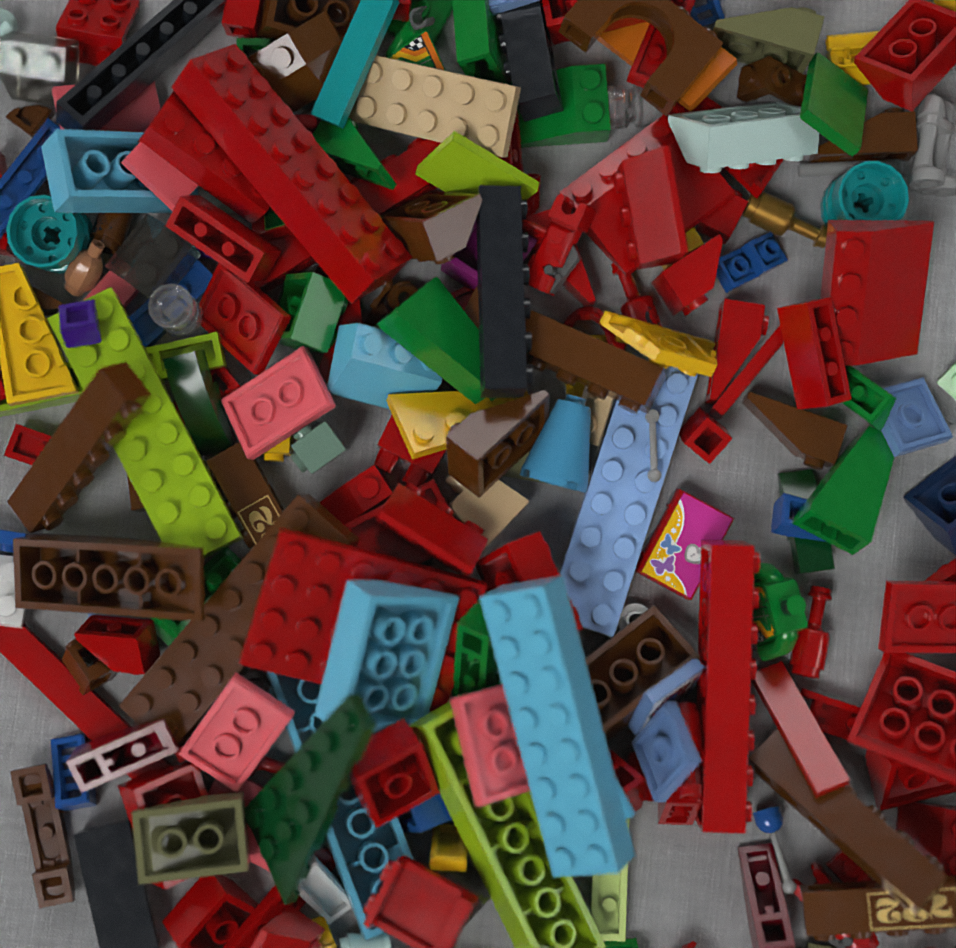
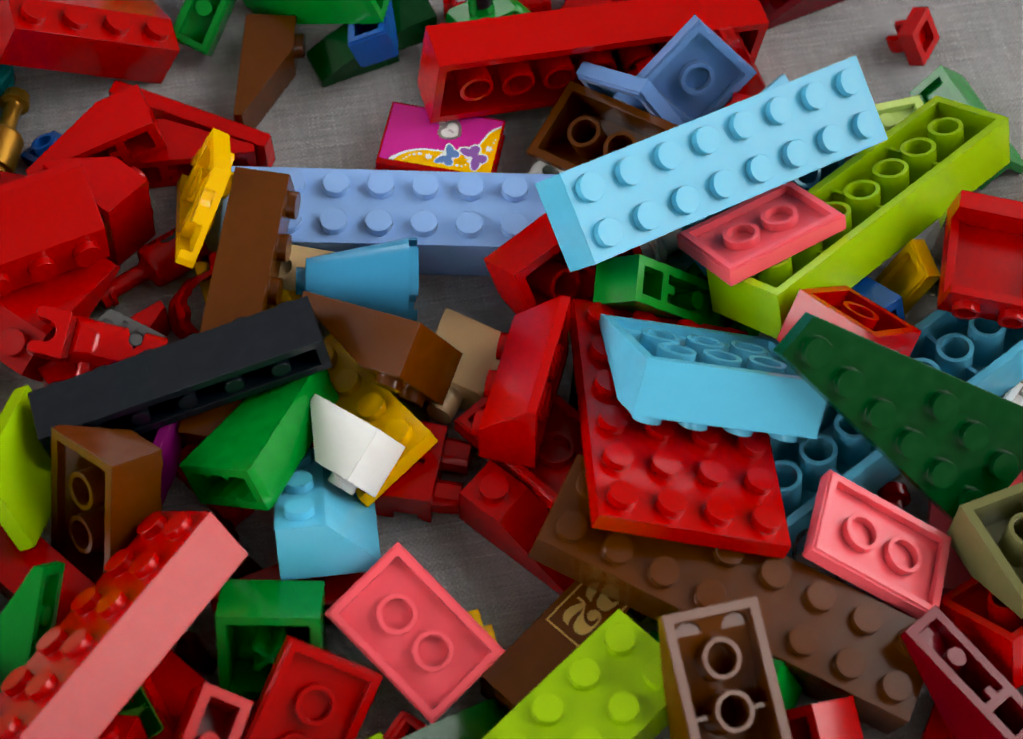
camera: 110 degrees left, 25 degrees down
sand green brick [290,421,347,474] -> none
light grey hinge [645,409,661,482] -> none
red brick [678,407,733,464] -> none
red brick [777,297,851,410] -> none
none -> red slope [26,84,167,176]
none -> white slope [310,393,406,498]

